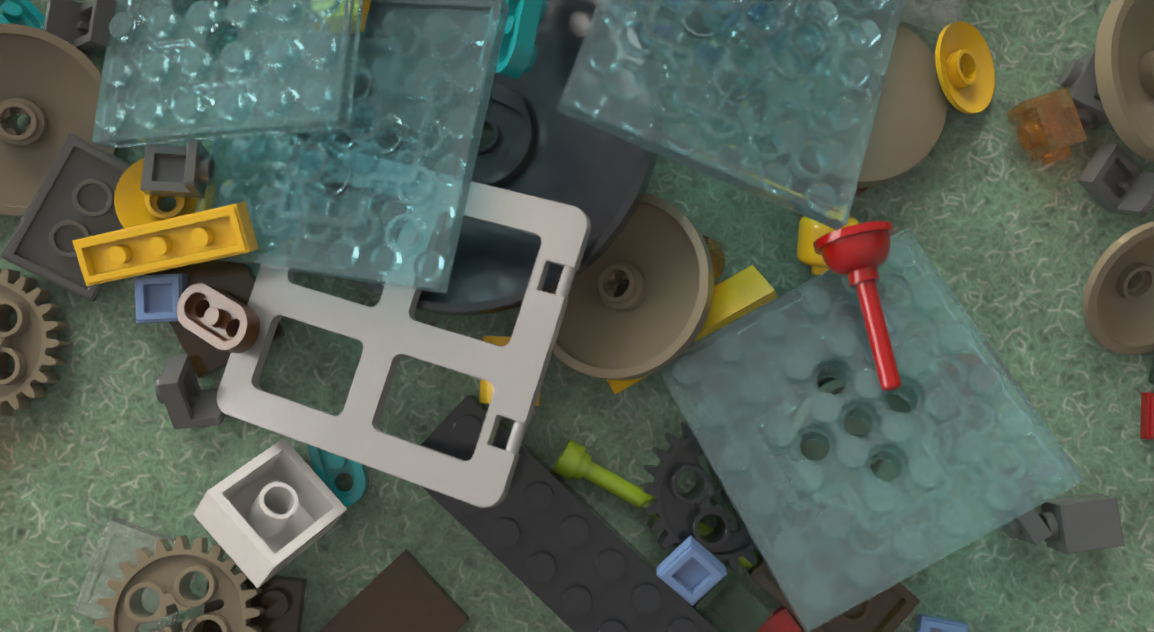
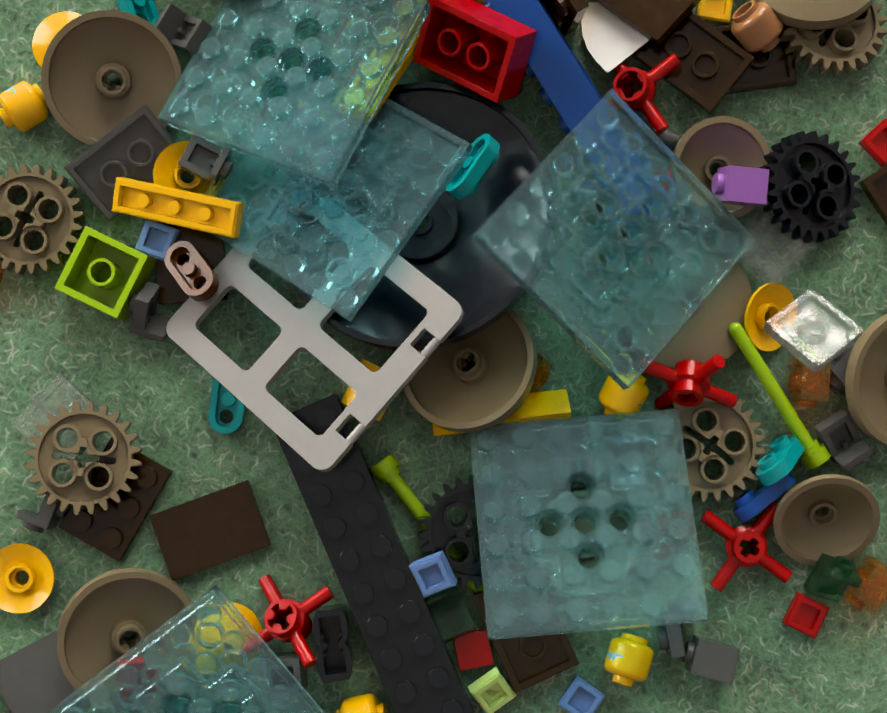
camera: 25 degrees right, 0 degrees up
white brick [194,438,347,589] -> none
red piece [813,221,902,391] -> none
none -> lime brick [54,226,156,322]
none -> yellow head [604,632,654,688]
none -> red bar [640,354,737,411]
none -> dark tan gear [651,397,765,501]
none -> red bar [700,502,792,592]
none -> lime piece [728,322,831,470]
none -> blue plate [733,472,796,523]
none -> teal plate [755,435,805,486]
none -> clear plate [763,288,864,374]

